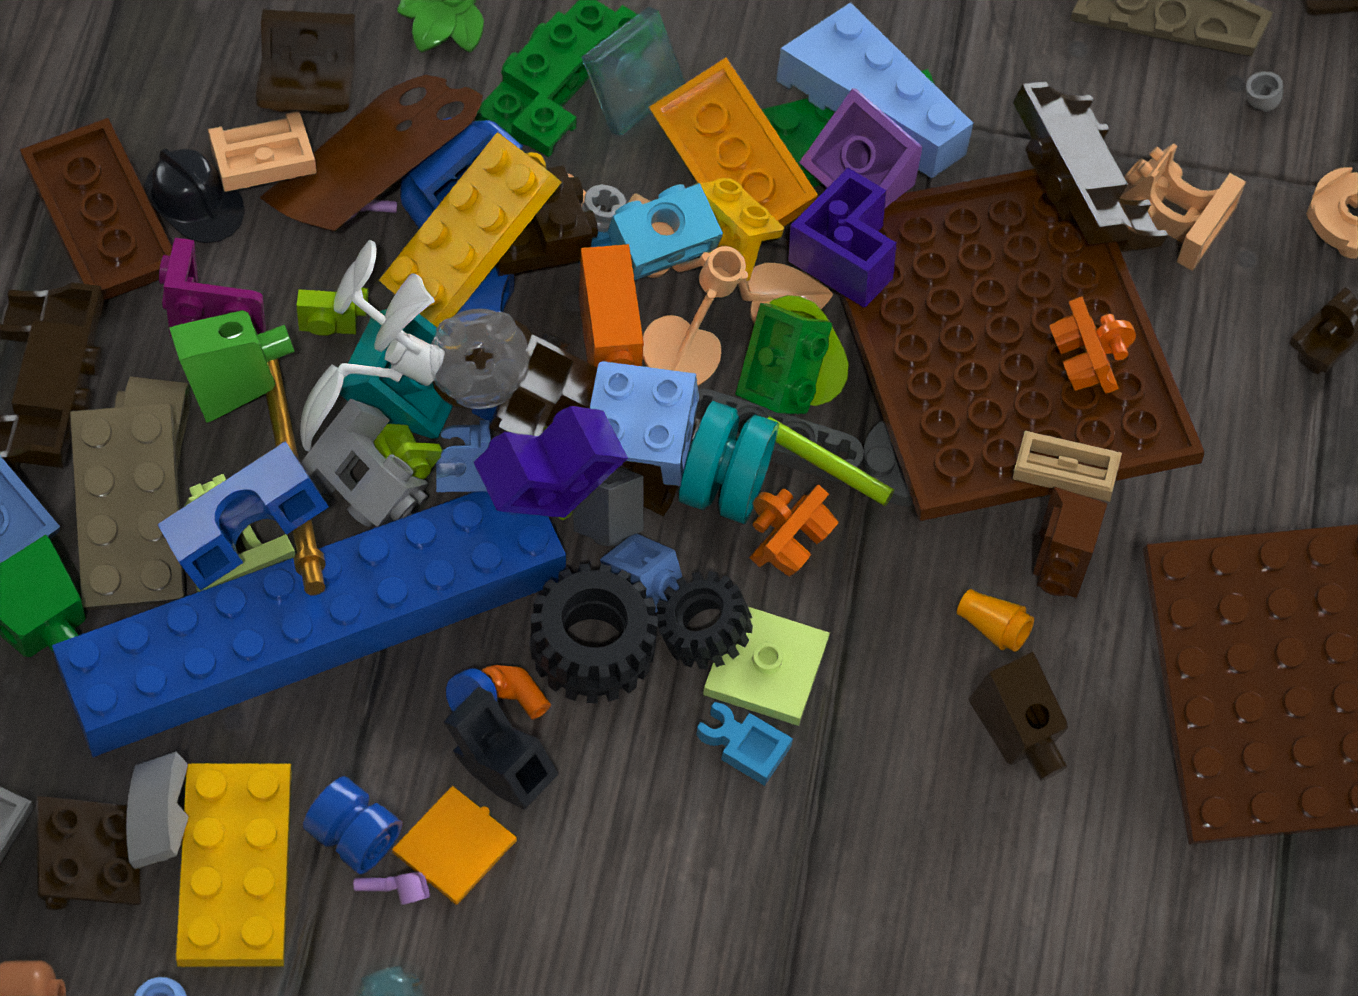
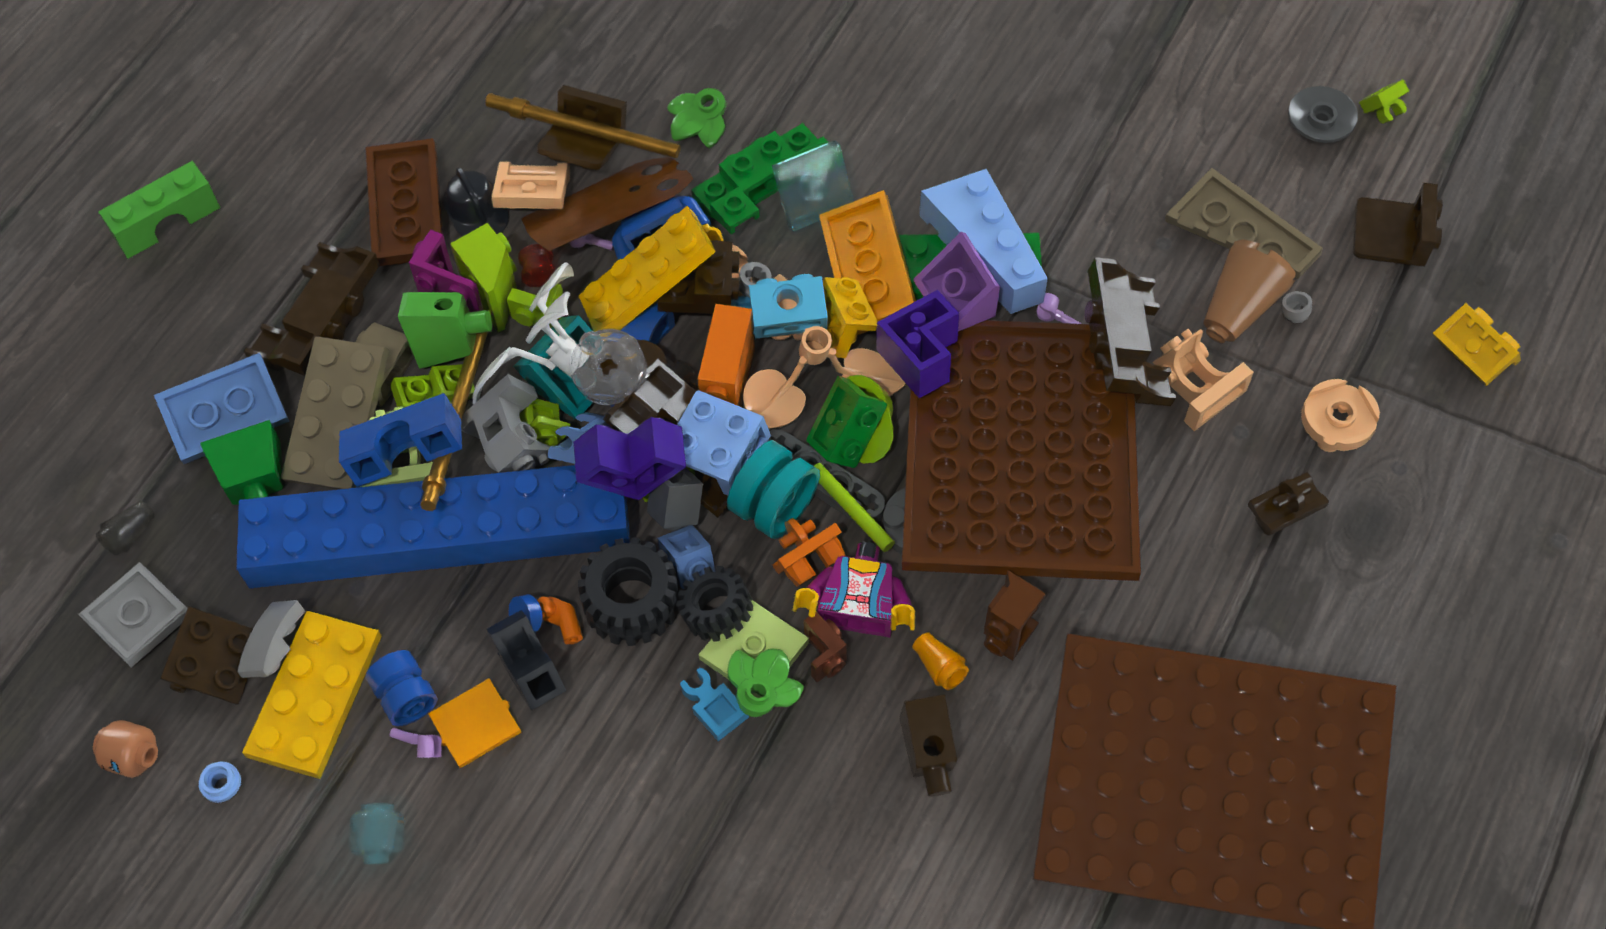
camera: 25 degrees right, 0 degrees up
tan tile [1013,431,1122,502] -> none
orange hips [1049,296,1136,394] -> none
none -> lime slope [390,364,475,408]
none -> lime slope [450,223,517,332]
none -> pearl gold bar [485,93,681,159]
none -> clear red wheel [518,244,556,288]
none -> bright green plate [727,649,804,717]
none -> torso [792,542,915,638]
none -> copper bracket [804,612,847,682]
none -> lavender hand [1036,293,1081,324]
none -> medium nougat cone [1203,239,1296,343]

